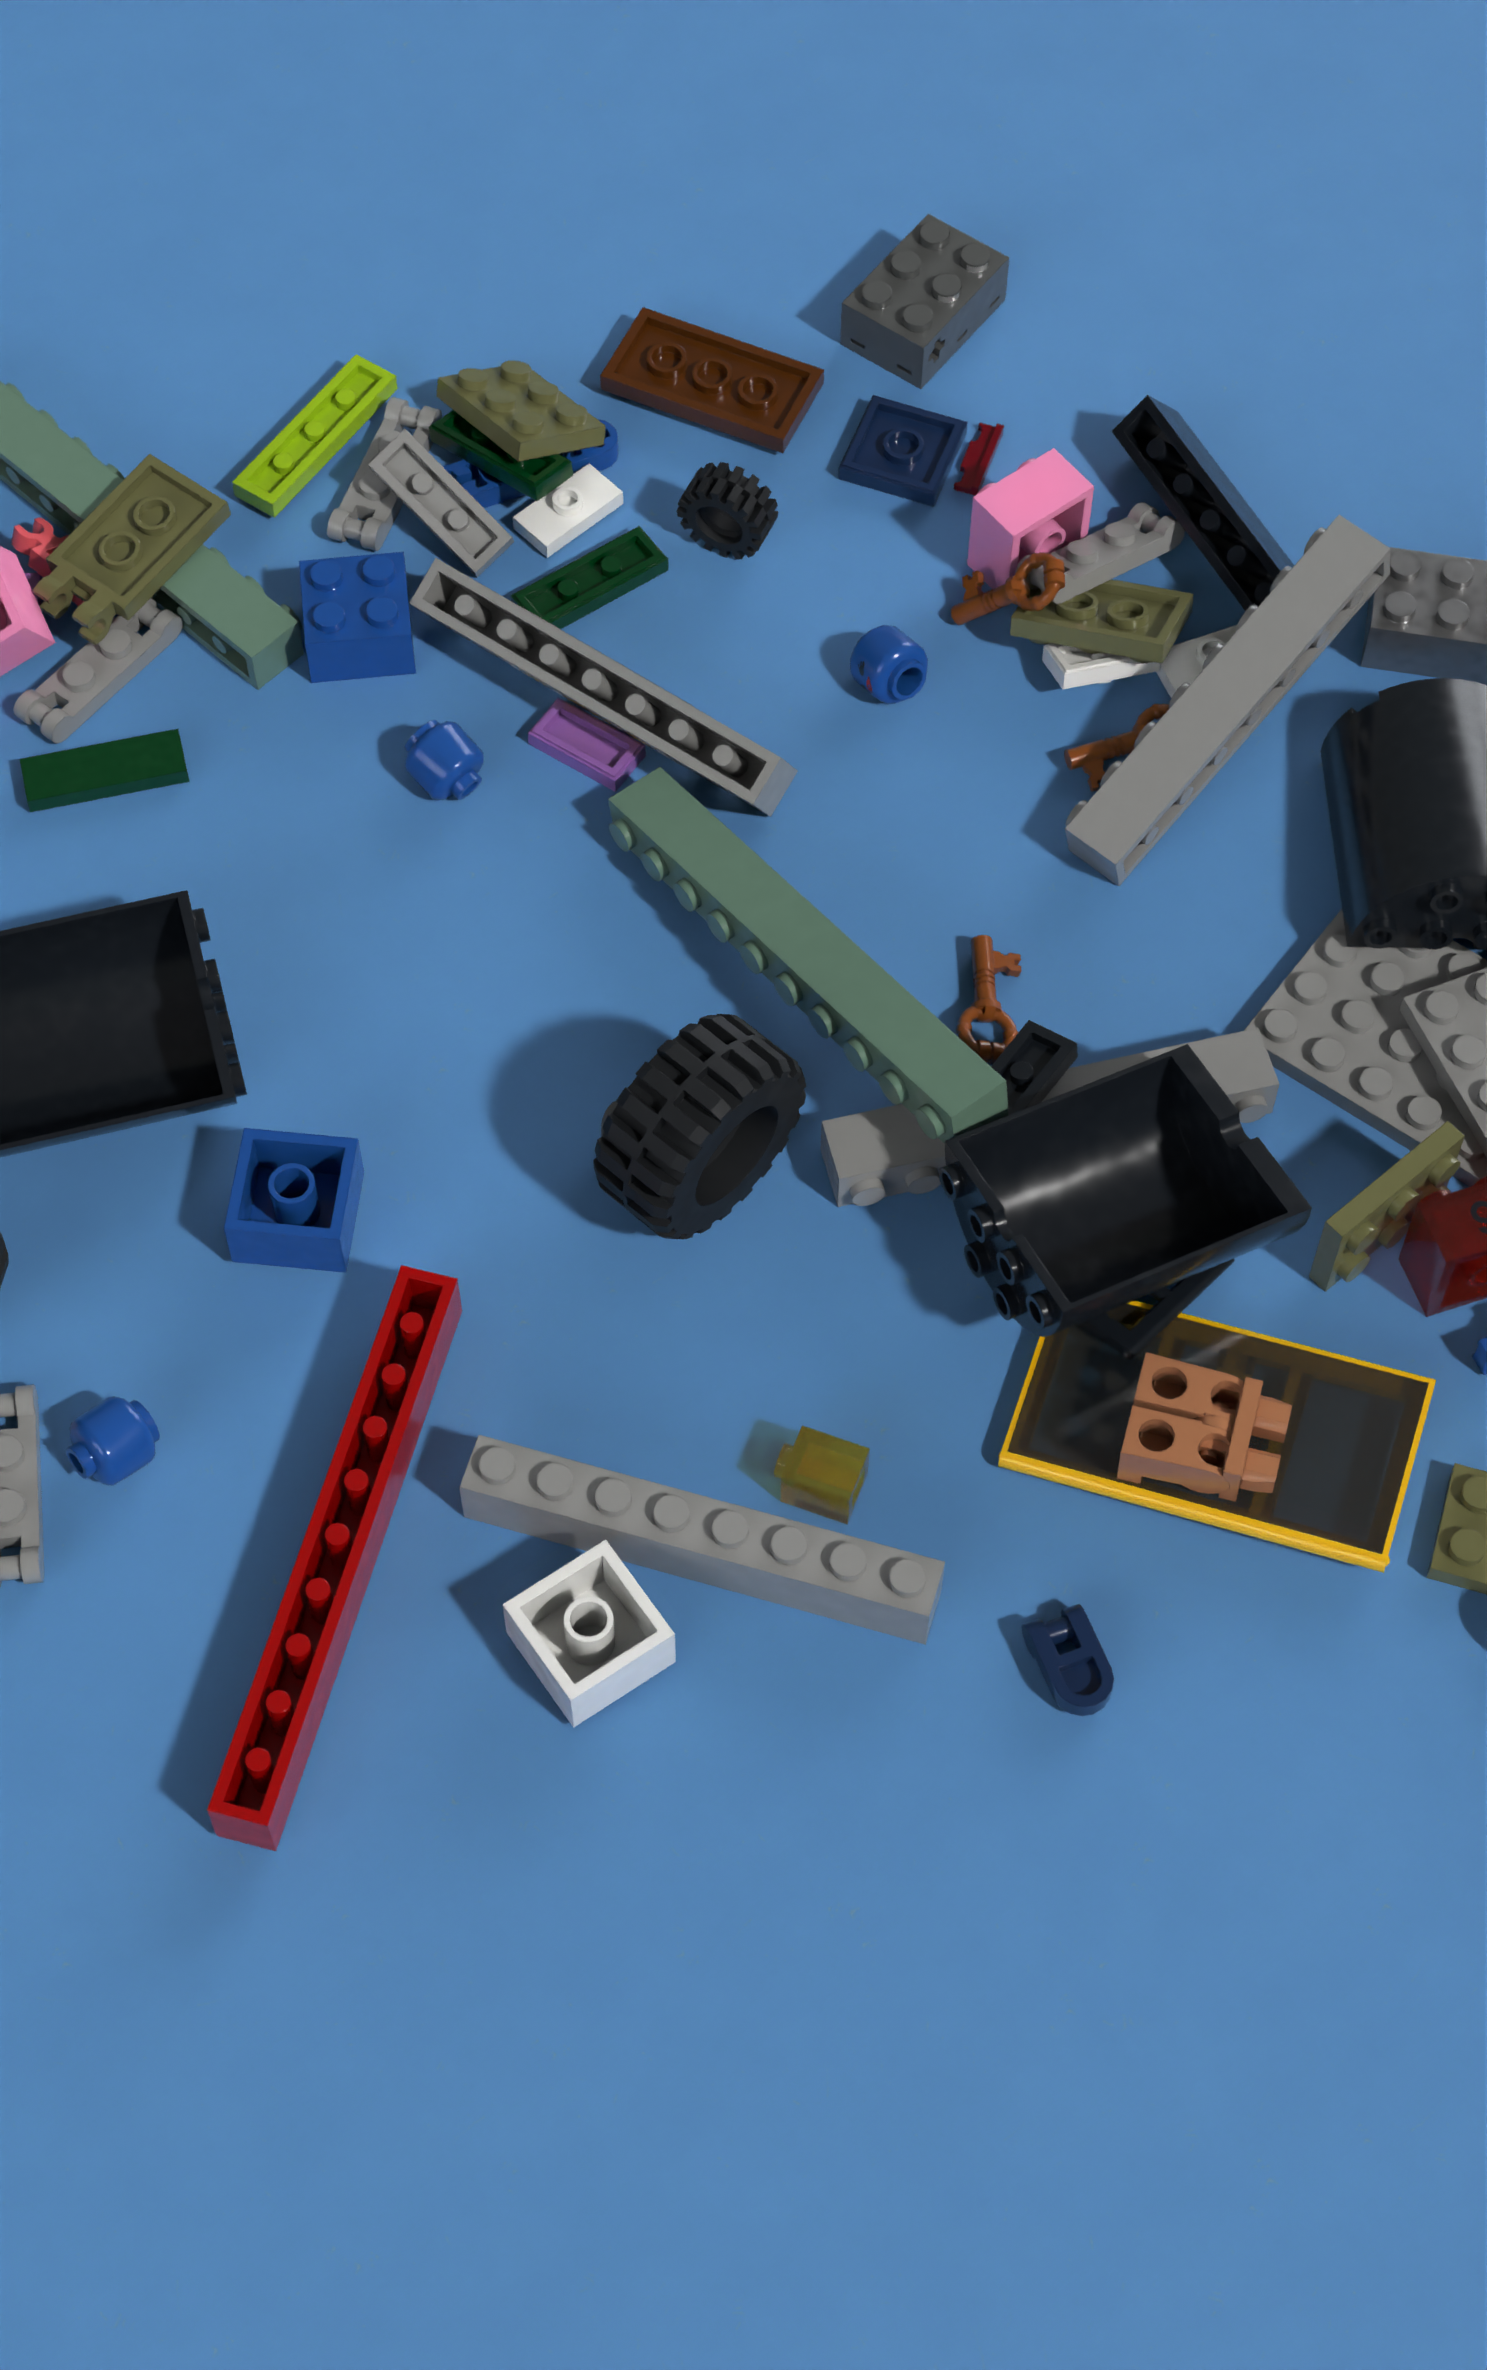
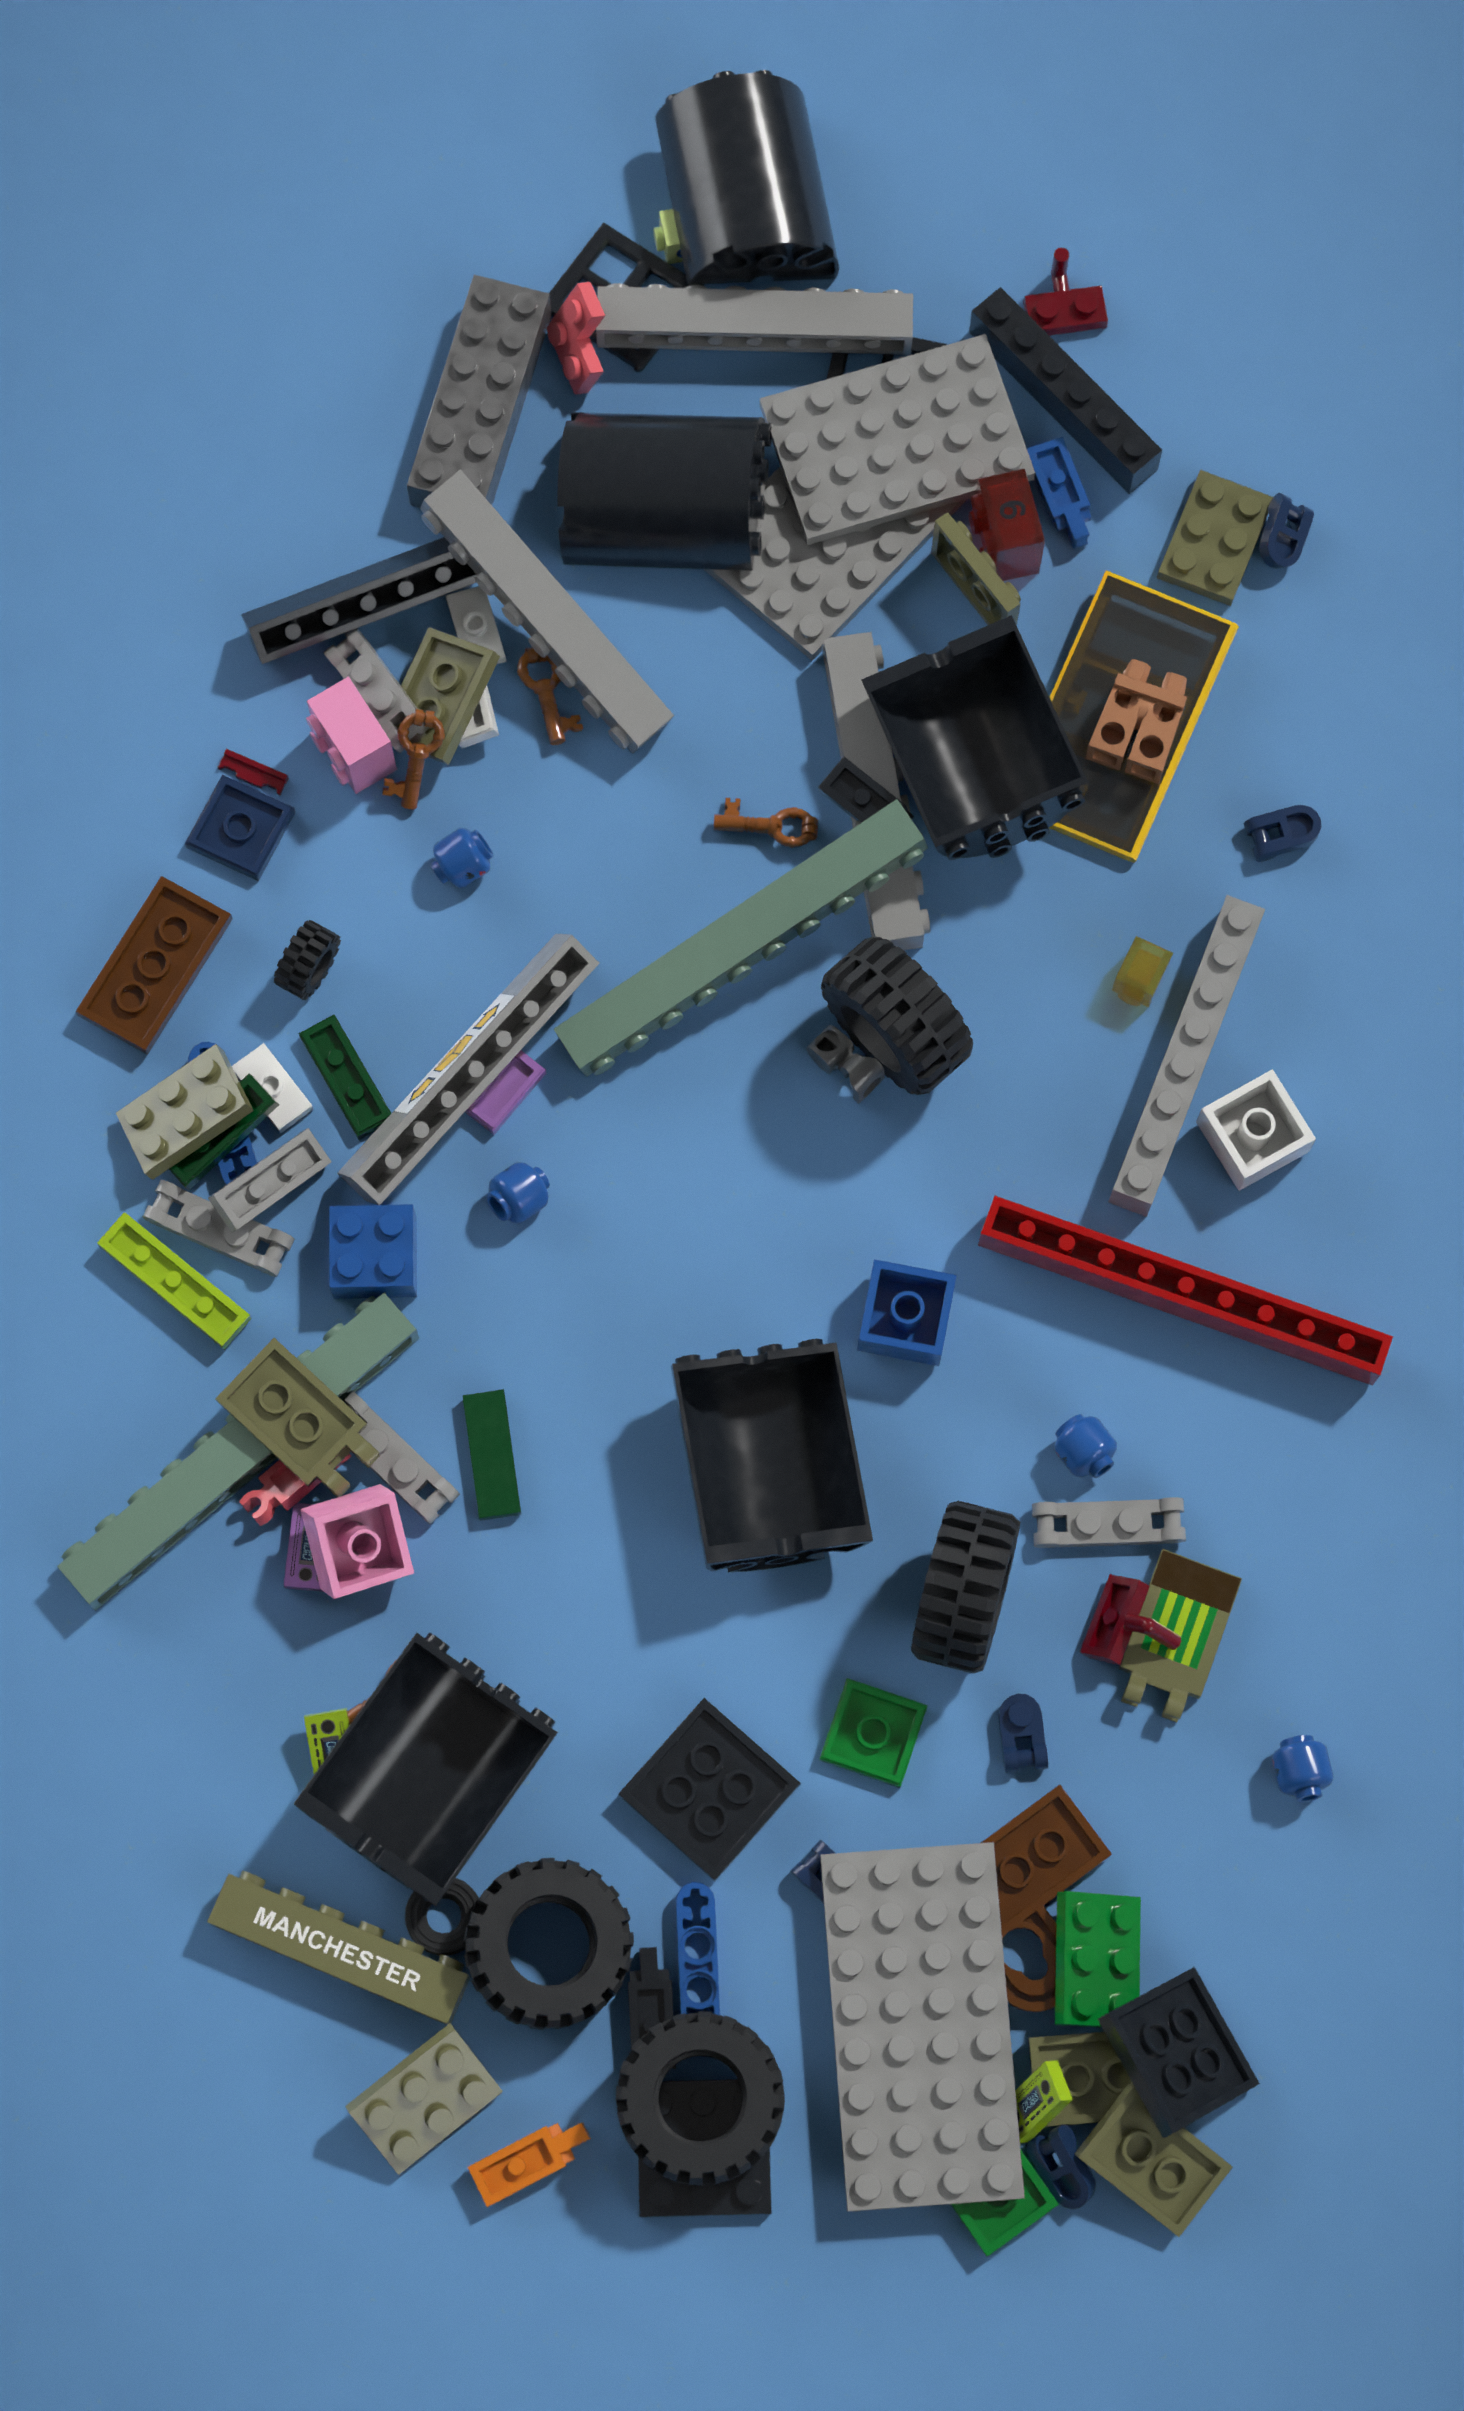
camera: 85 degrees left, 15 degrees up
dark grey piece [840,214,1009,389] -> none

